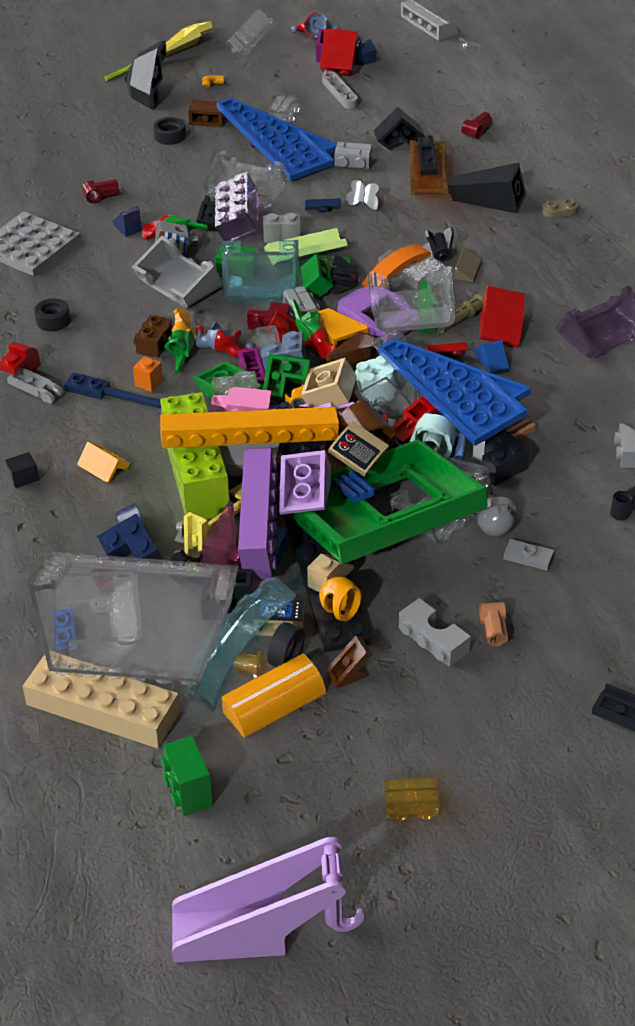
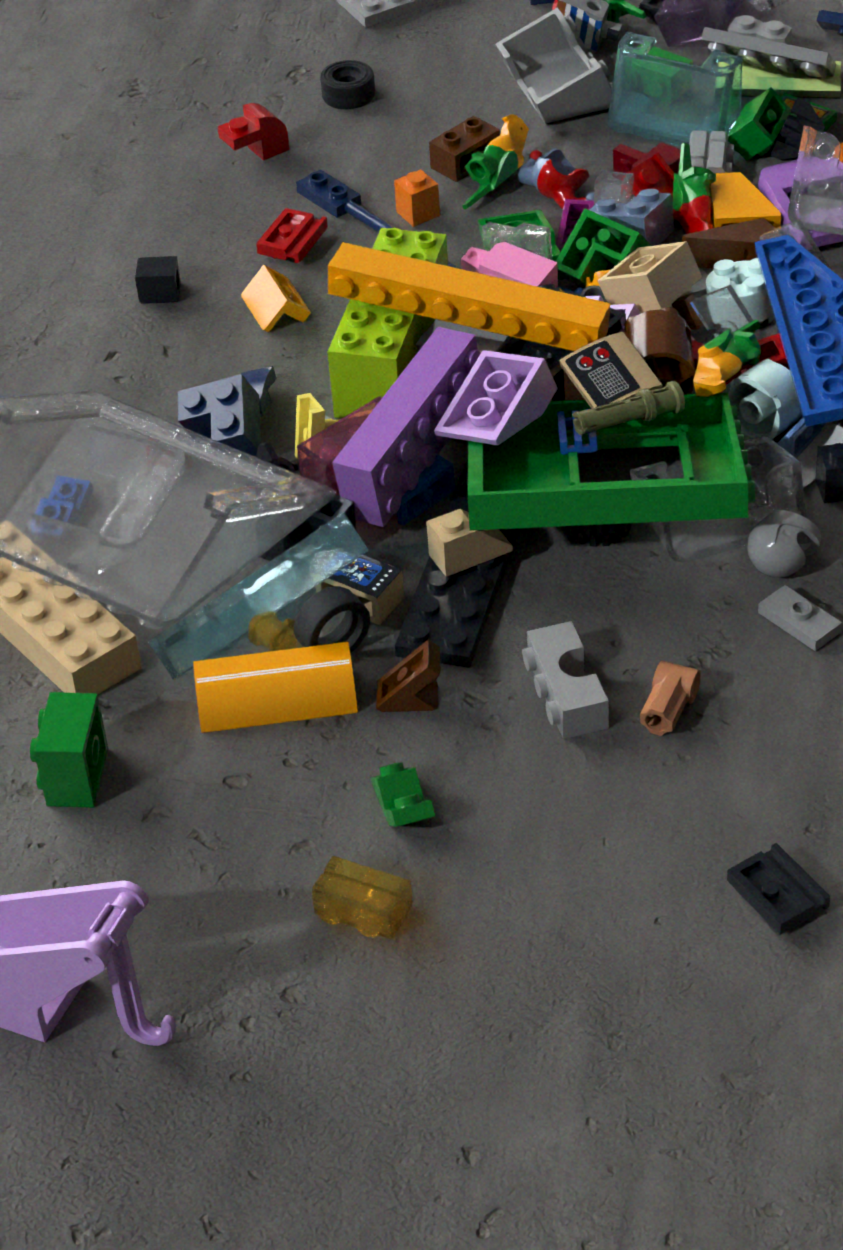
camera: 30 degrees right, 0 degrees up
light grey hinge [7,368,63,404] -> none
light orange helmet [319,576,361,621] -> none
none -> red plate [256,208,328,263]
none -> green slope [370,762,435,827]
none -> olive pin [573,381,685,435]
none -> animal [693,320,761,396]
none -> light grey piece [701,27,836,78]

